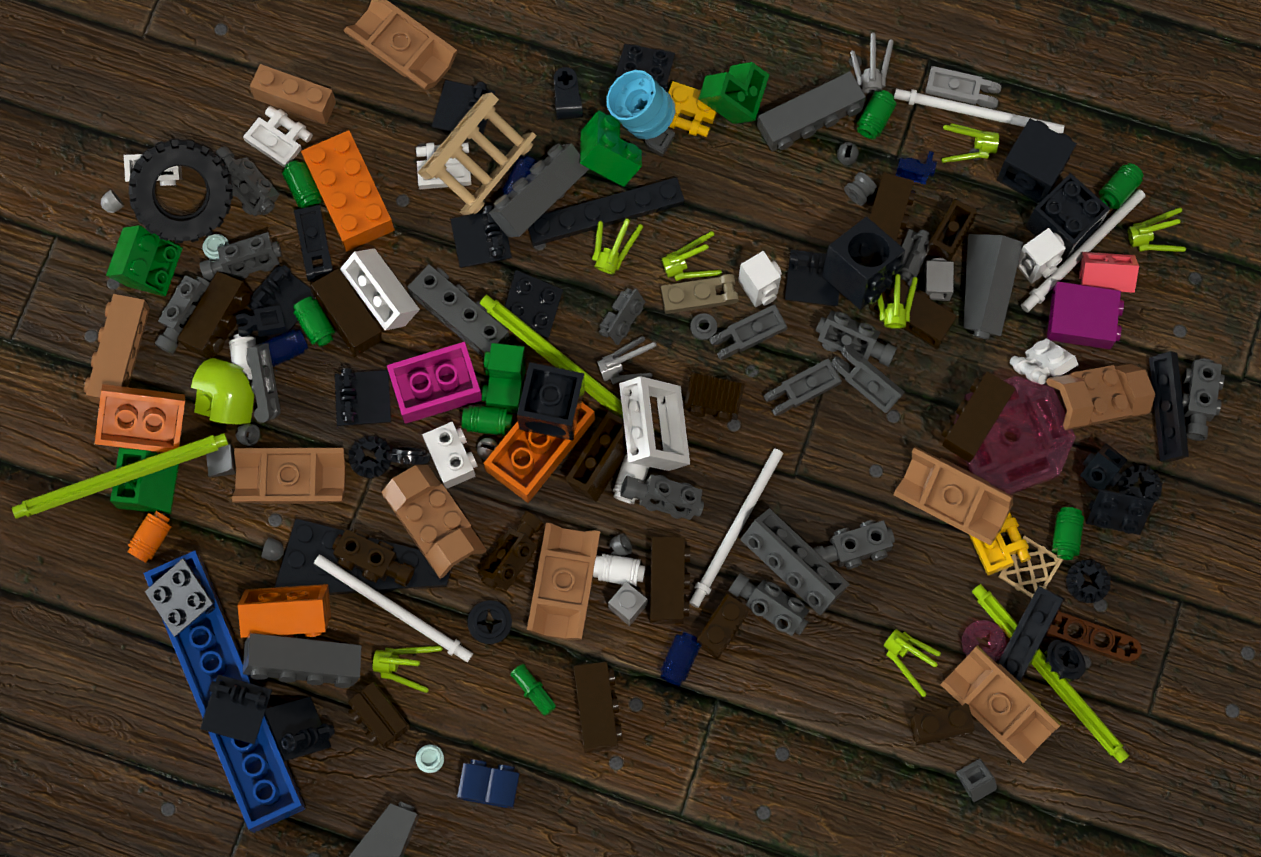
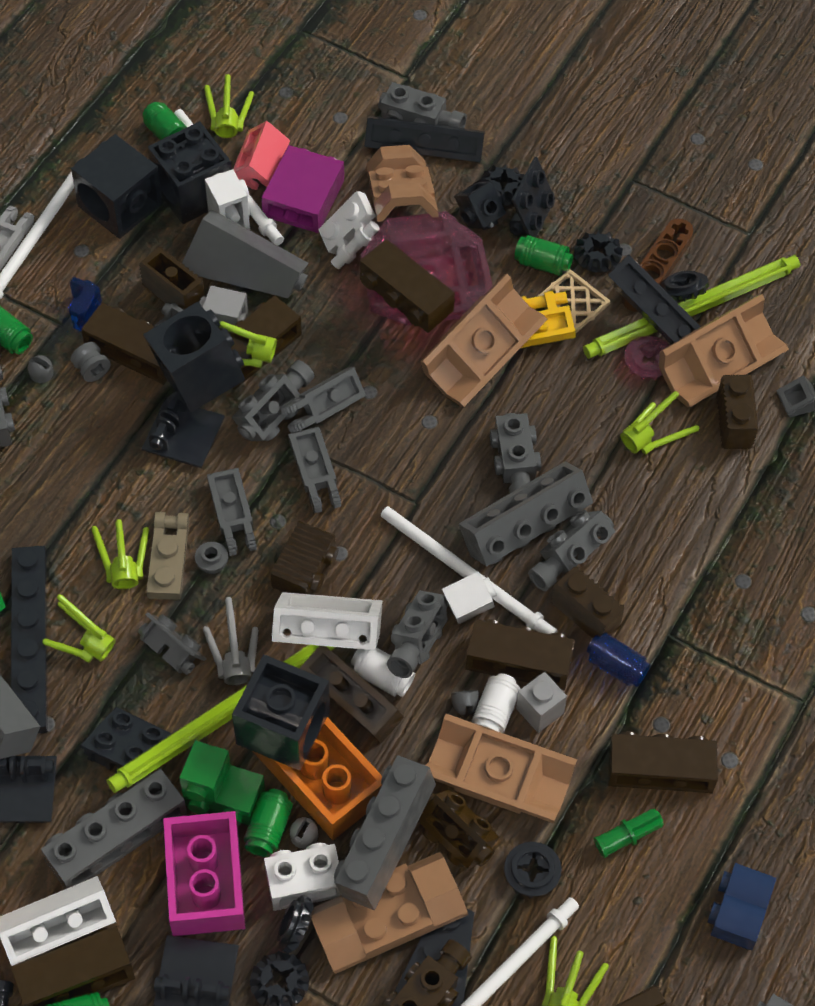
camera: 80 degrees left, 15 degrees down
light aqua plate [416,745,444,773] -> none
white brick [738,251,782,307] -> none
lime plant [941,123,999,163] -> none
none -> dark grey brick [334,755,436,911]
none -> white brick [442,571,497,624]

